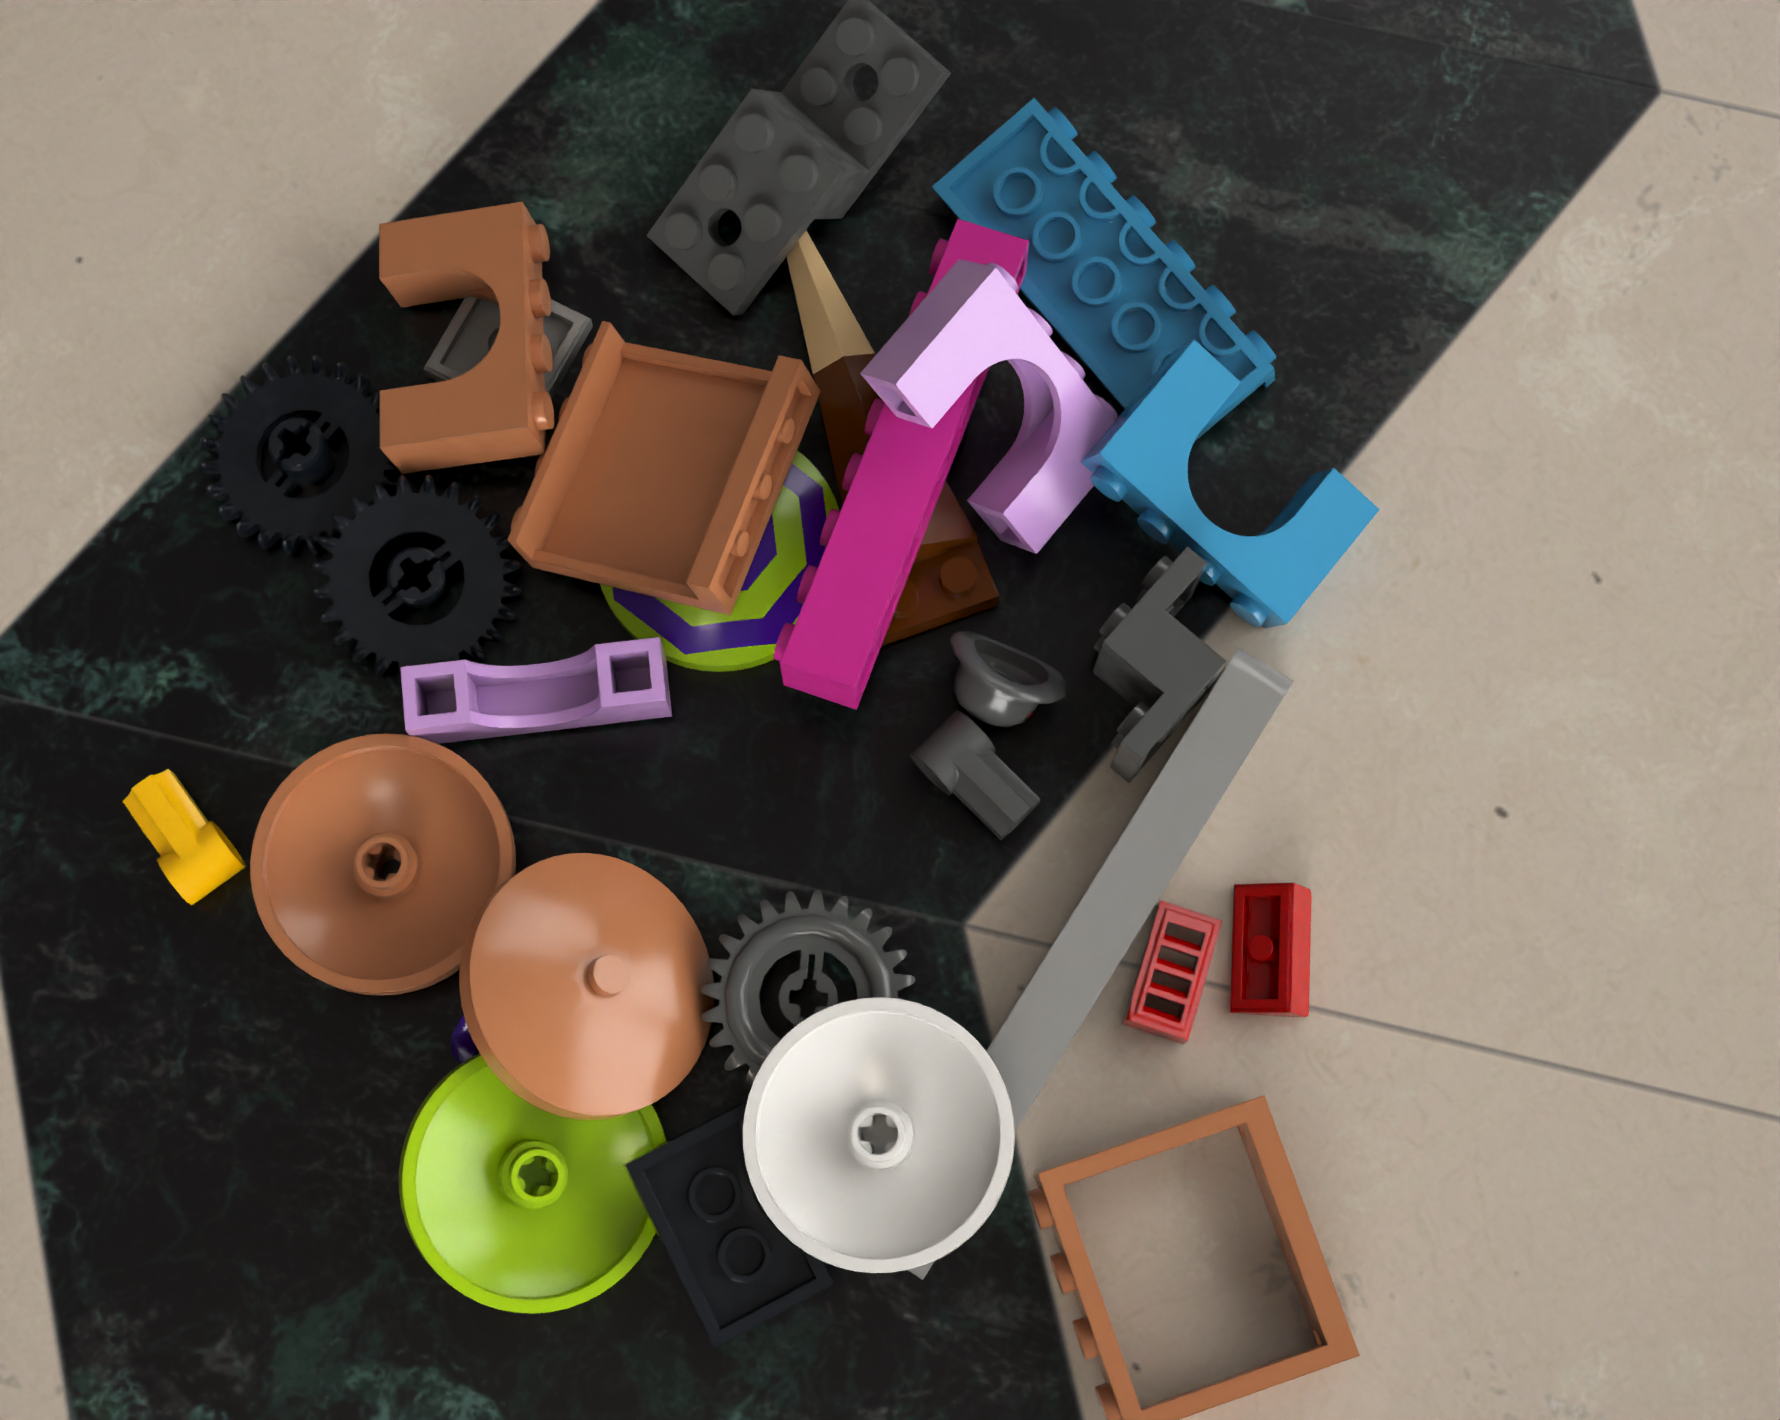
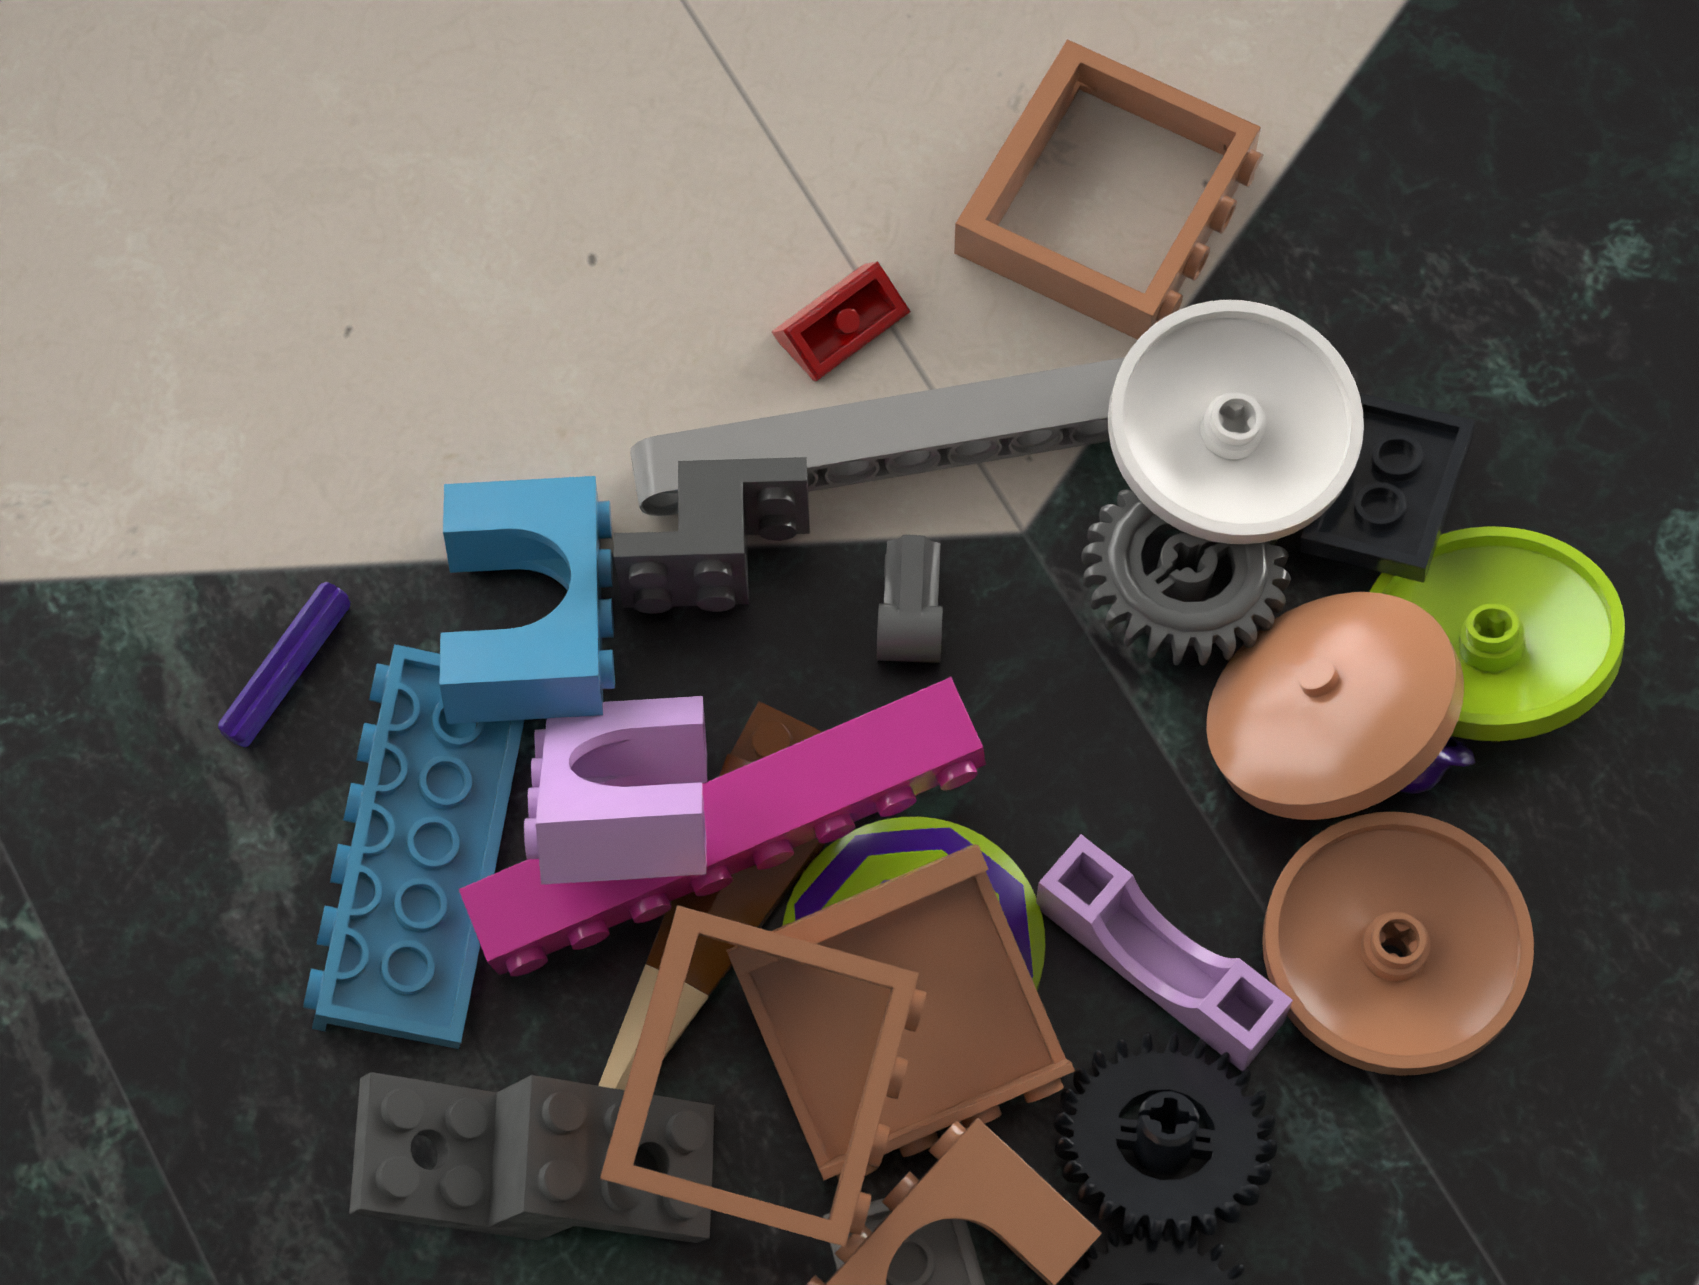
camera: 130 degrees left, 10 degrees down
yellow piece [123,769,246,905] -> none
dark grey hat [950,631,1068,727] -> none
red slope [1121,900,1222,1045] -> none
none -> dark purple axle [218,582,351,748]
none -> nougat window [600,905,926,1247]

